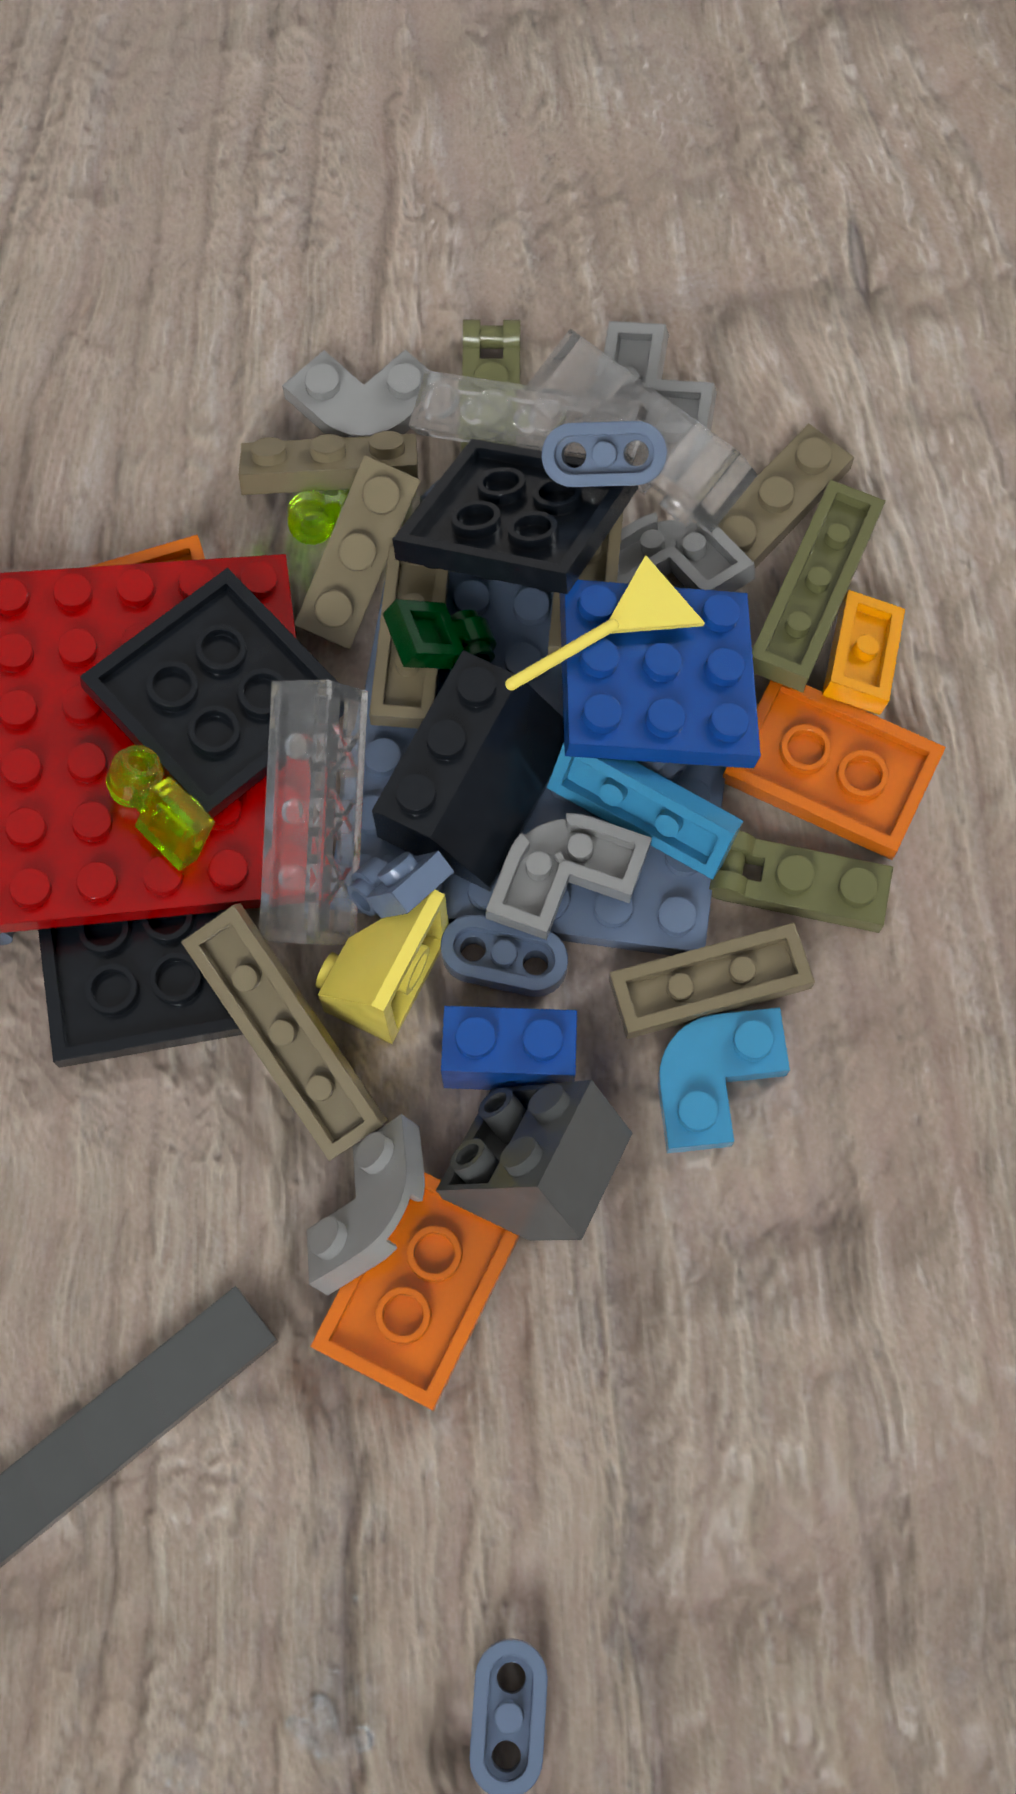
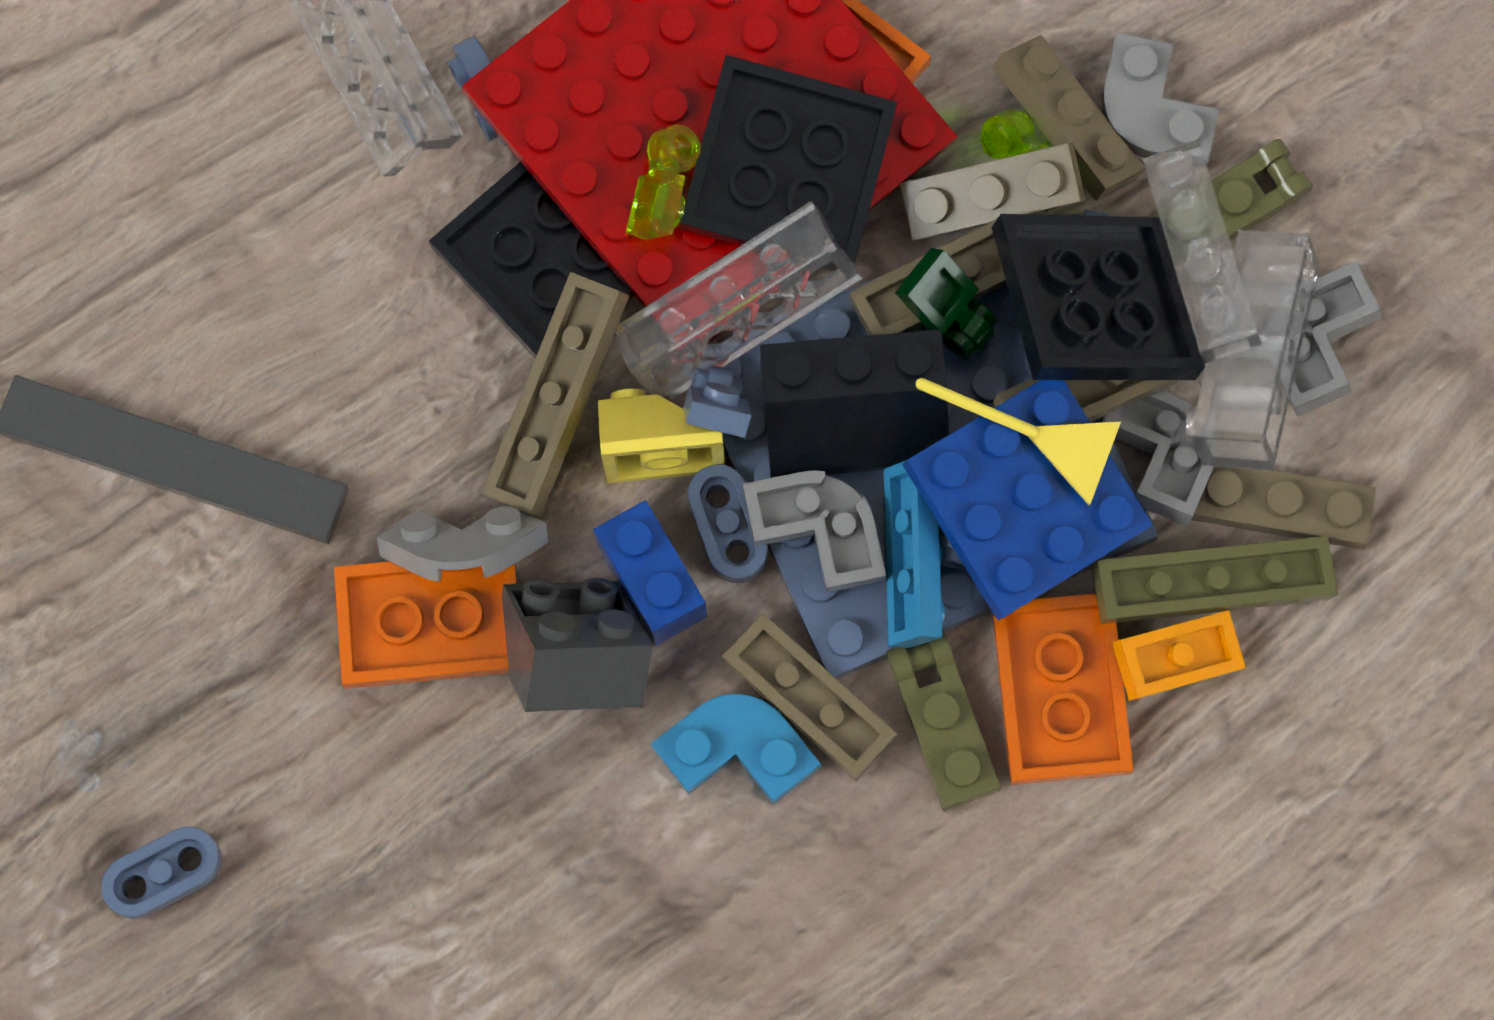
camera: 60 degrees right, 5 degrees up
sand blue plate [541,421,668,487] -> none

